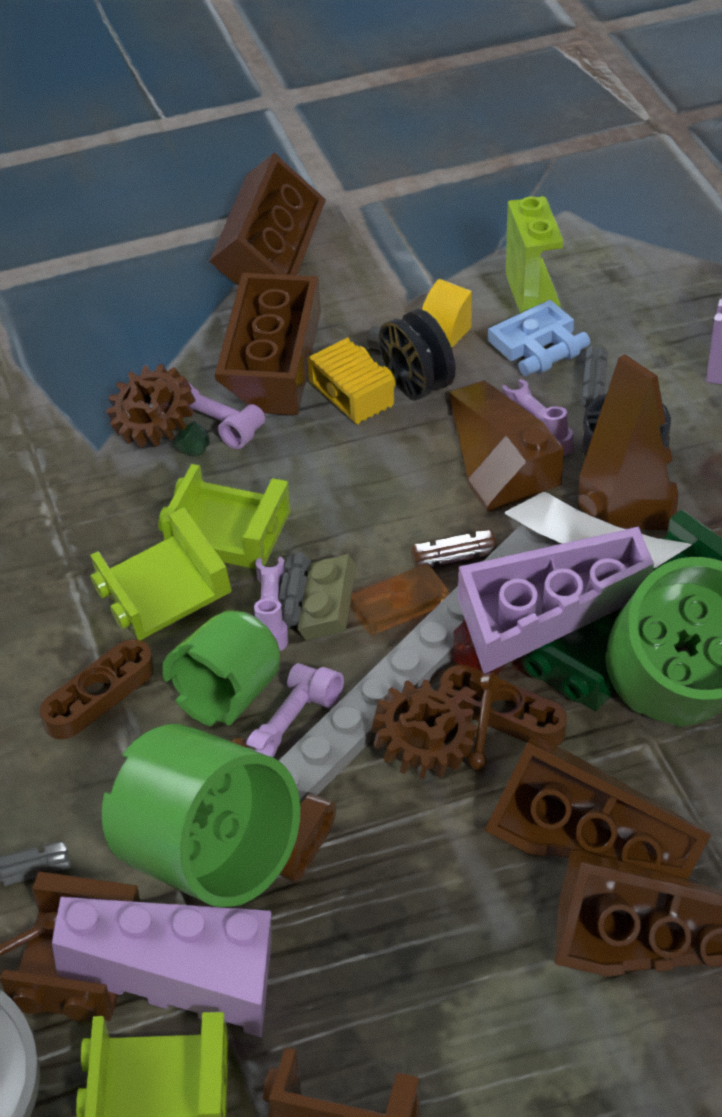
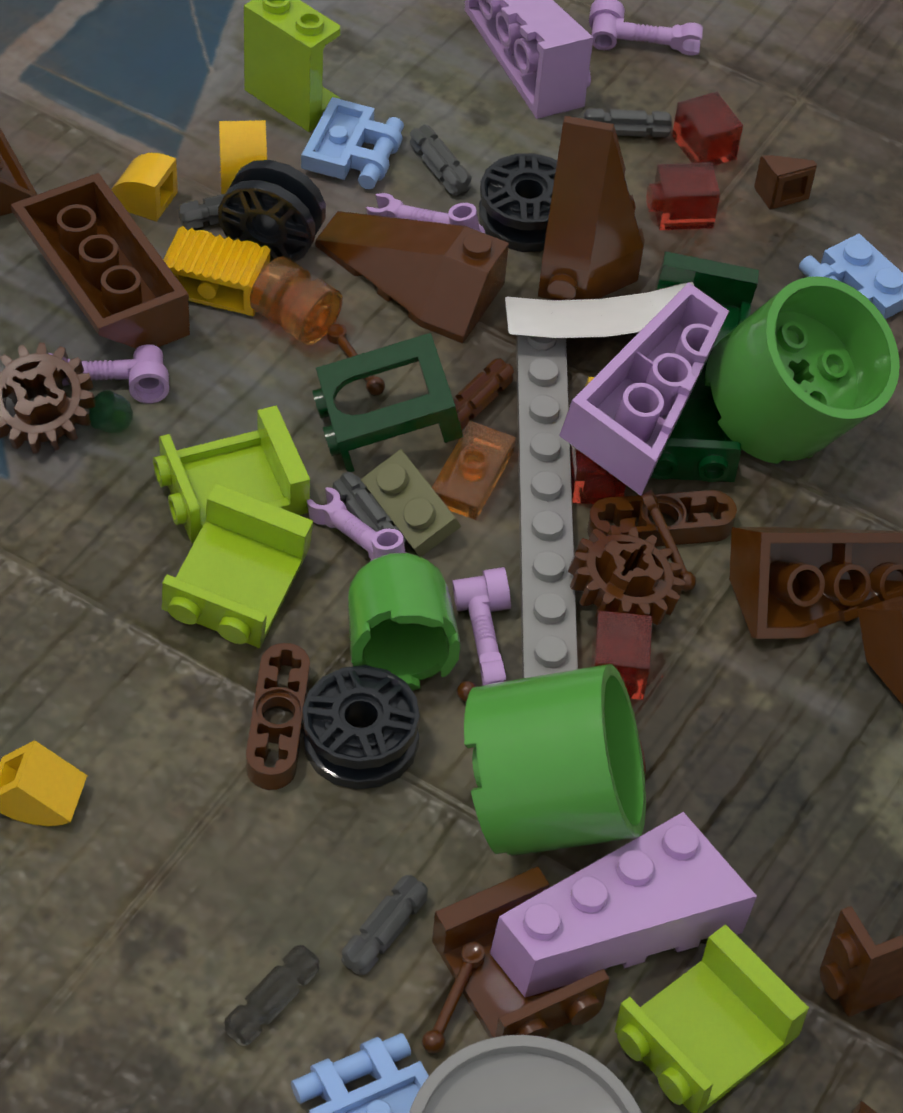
camera: 45 degrees left, 5 degrees up
none -> yellow brick [111,153,178,222]
none -> clear orange wheel [250,256,343,345]
none -> black wheel [302,665,420,790]
none -> dark green panel [312,333,464,472]
none -> reddish brown hinge [327,324,385,396]
none -> clear red brick [591,611,652,700]

